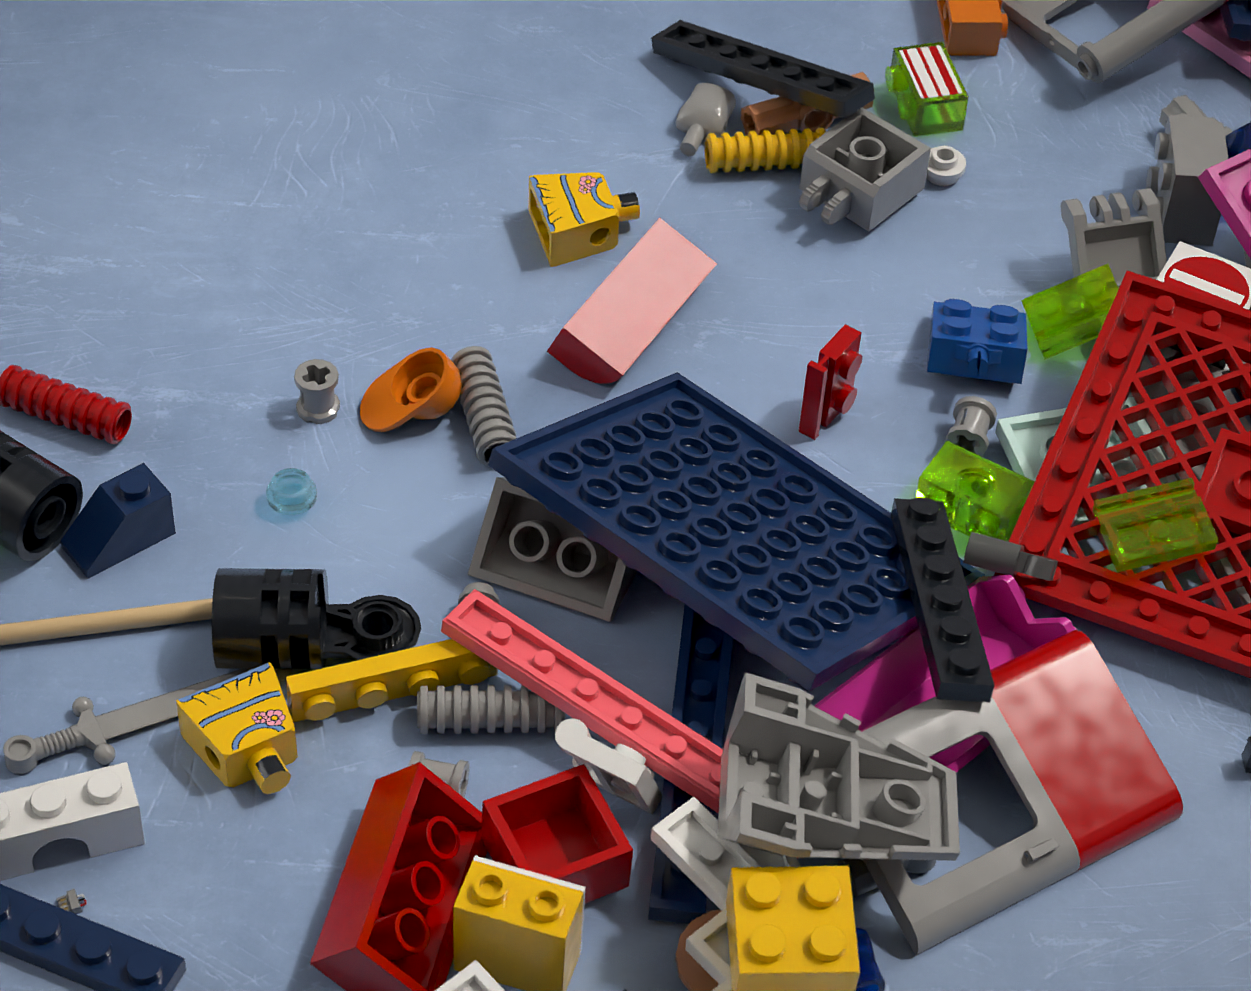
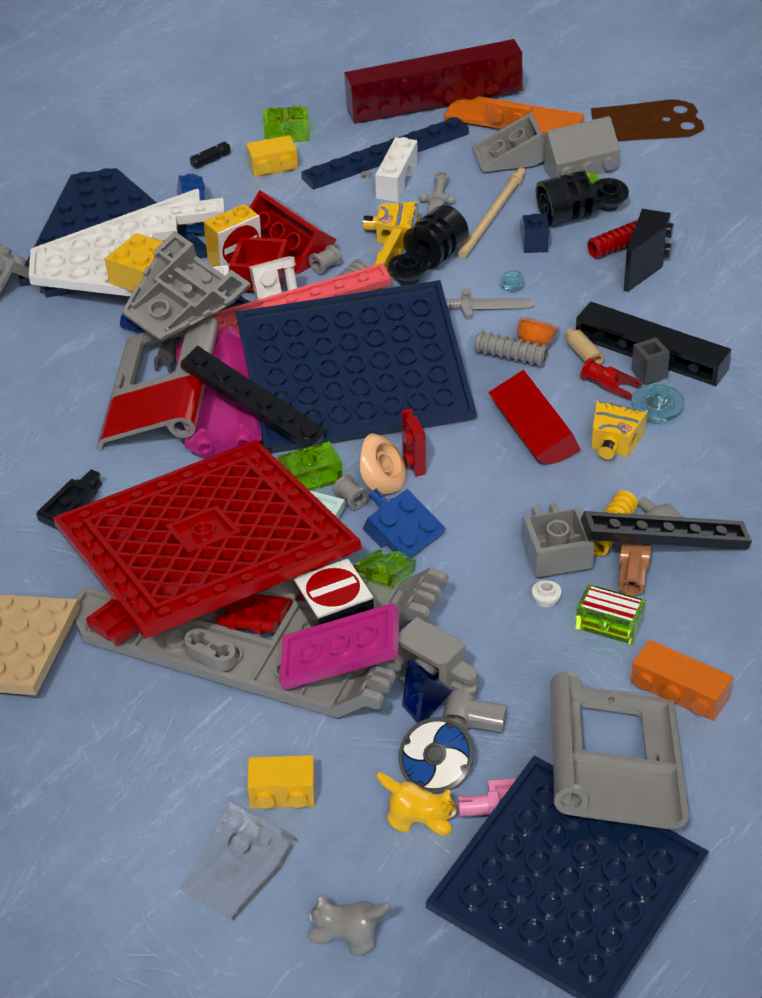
camera: 130 degrees right, 5 degrees down
light grey bush [294,359,340,424] -> none
dark grey bar [963,532,1058,581] -> none
clear neon green plate [1093,478,1218,572] -> none
none -> light nougat hat [359,433,407,494]
none -> light grey sword [446,288,534,320]
none -> tan cylinder [565,328,604,365]
none -> black brick [576,301,732,387]
none -> red piece [580,358,642,400]
none -> black slope [623,209,674,292]
none -> clear light blue piece [631,384,685,424]
none -> dark grey brick [632,337,670,384]

